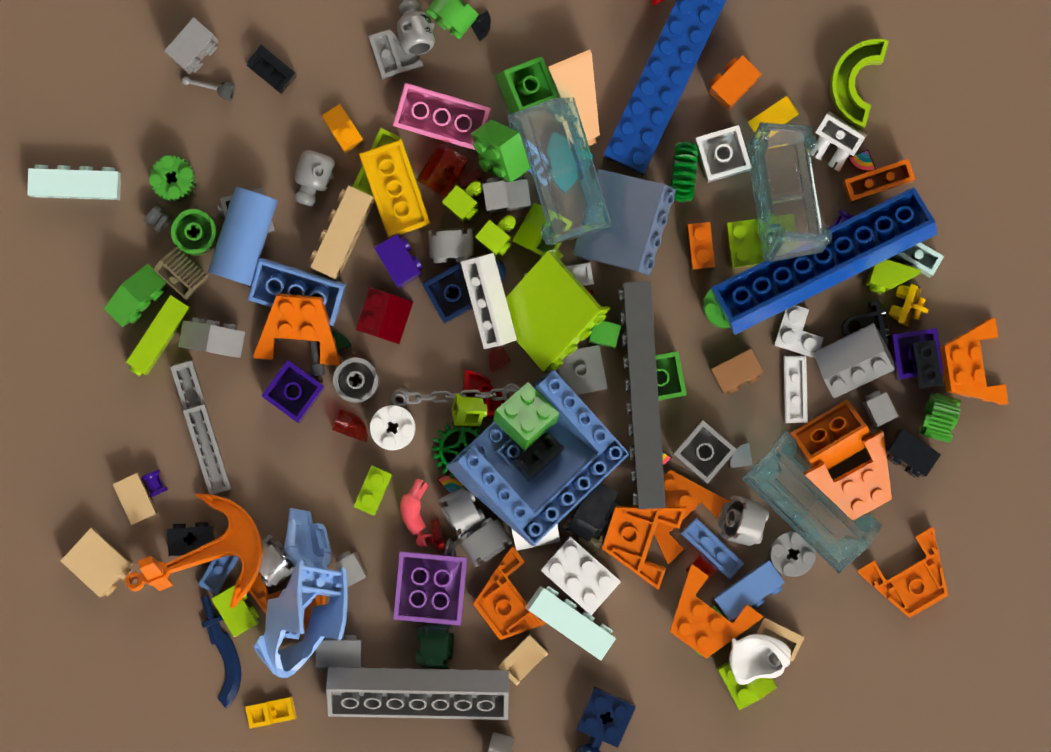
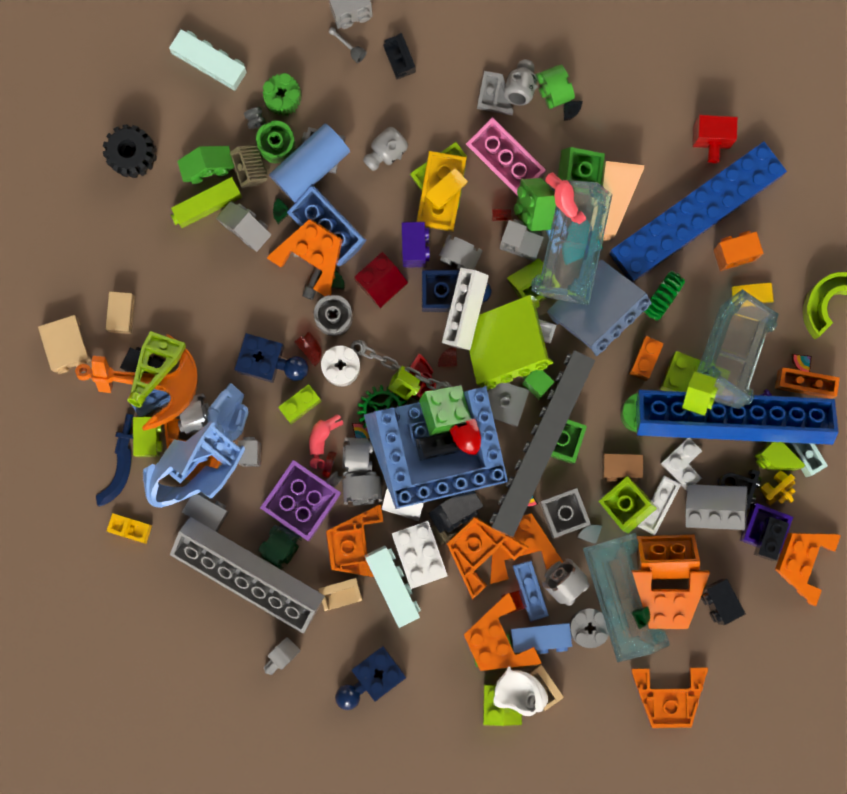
camera: 30 degrees right, 5 degrees down
dark purple bush [141,469,168,498] -> none
light grey slope [170,359,231,495] -> none
dark purple brick [261,360,326,423] -> none
tan brick [309,185,375,281] -> none
light orange slope [321,104,364,153] -> none
clear red brick [416,142,468,198] -> none
lime brick [442,181,483,223] -> none
lime brick [475,215,516,257] -> none
white brick [694,125,752,183] -> none
white brick [809,111,868,172] -> none
light grey brick [861,390,898,427] -> none
bright green brick [919,393,961,443] -> none
none -> black wheel [103,124,157,178]
none -> lime plate [127,331,186,407]
none -> dark blue brick [235,333,308,383]
none -> dark green tile [273,198,289,225]
none -> yellow slope [426,168,468,209]
none -> red brick [450,419,481,455]
none -> coral arm [545,172,586,224]
none -> lime slope [598,476,657,534]
none -> dark green tile [632,607,650,629]
none -> lime brick [682,371,718,416]

